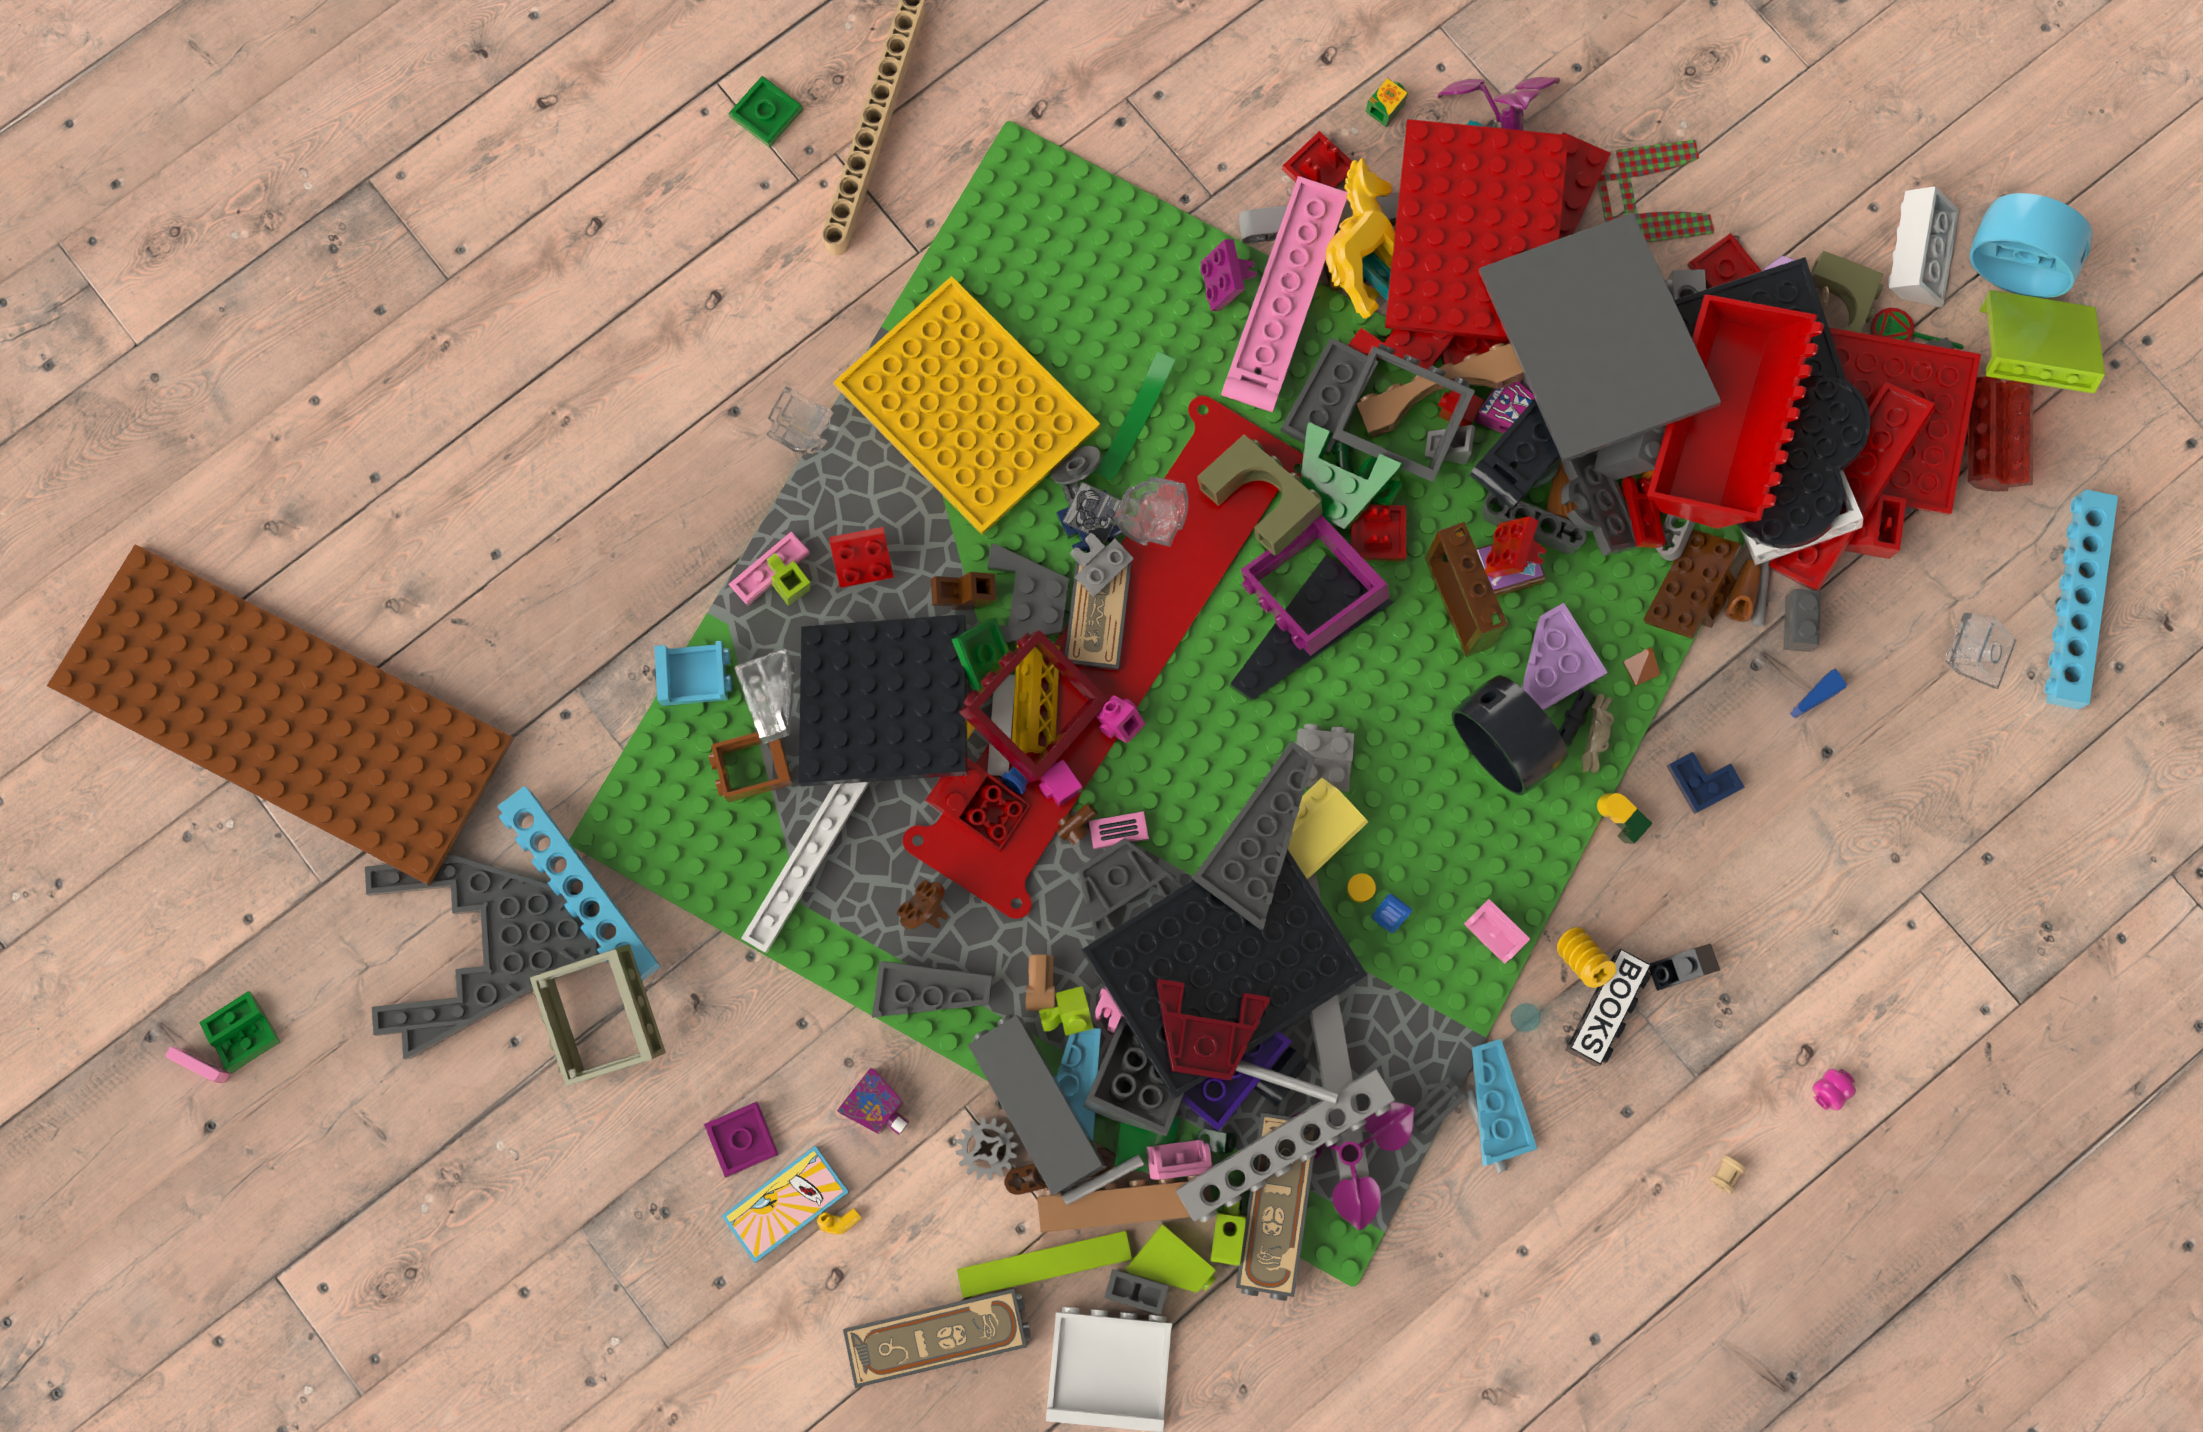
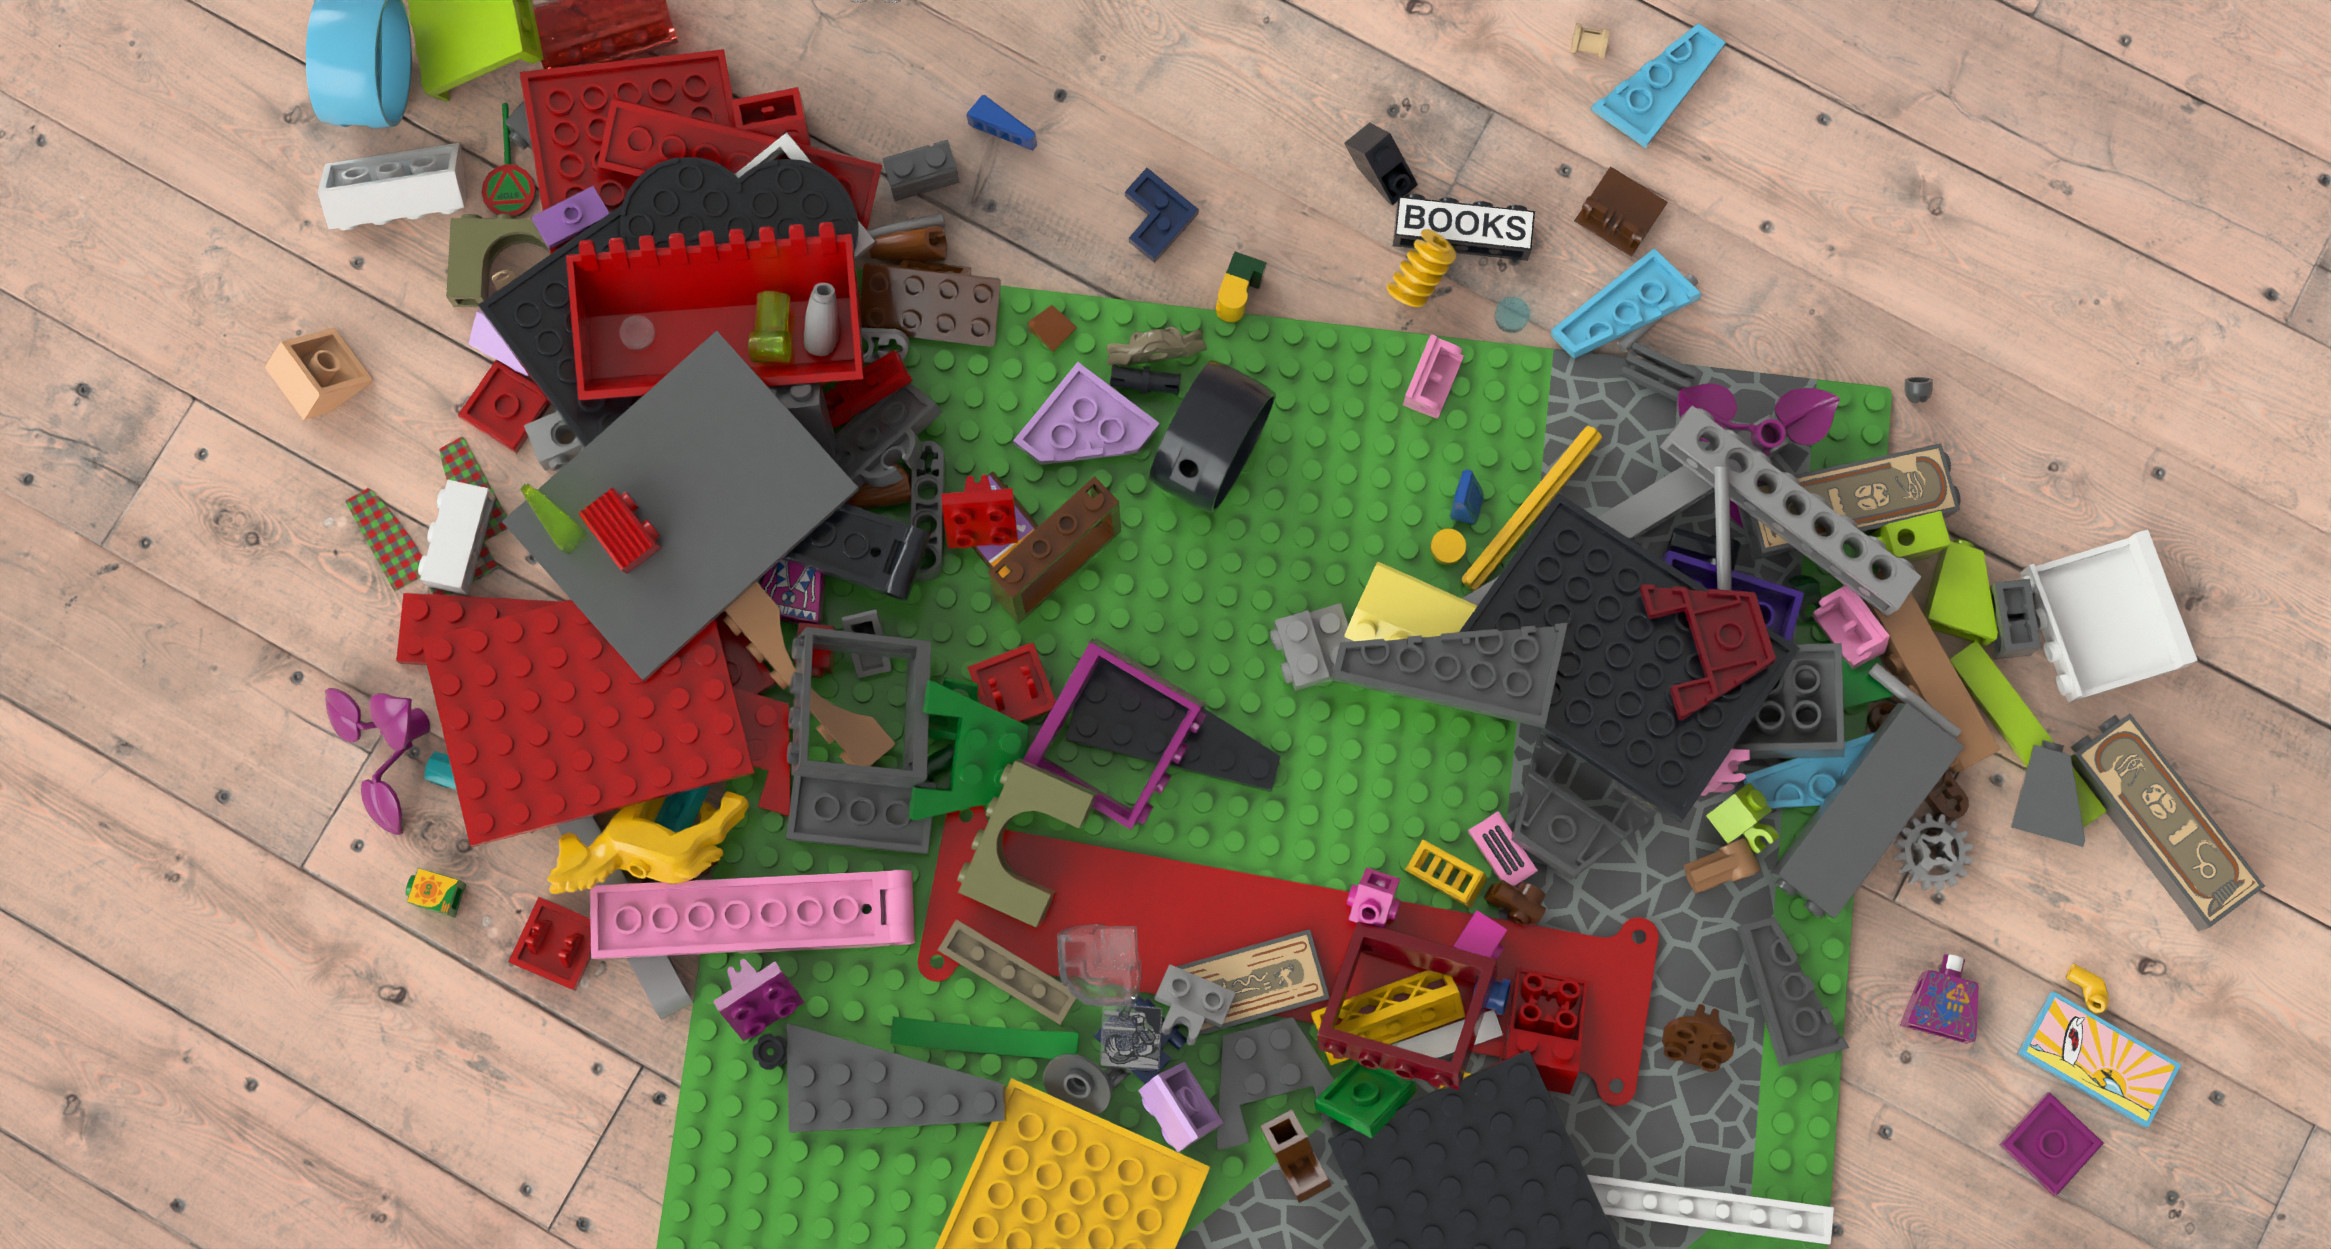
camera: 110 degrees left, 0 degrees up
none -> light nougat slope [265,328,373,420]
none -> white brick [418,480,495,596]
none -> clear neon green slope [520,484,587,554]
none -> medium lavender plate [532,186,610,249]
none -> red brick [578,488,661,574]
none -> clear plate [619,315,655,350]
none -> clear neon green piece [748,291,792,363]
none -> black plate [752,1034,787,1070]
none -> dark grey wing [786,1023,1006,1133]
none -> light grey piece [804,283,841,356]
none -> dark tan plate [938,919,1079,1025]
none -> lavender slope [1138,1061,1224,1152]
none -> yellow slope [1405,839,1487,908]
none -> yellow axle [1461,426,1602,591]
none -> reddish brown hinge [1574,166,1668,257]
none -> medium azure wing [1591,23,1726,149]
none -> dark grey hinge [1904,377,1933,403]
none -> dark grey slope [2011,740,2085,847]

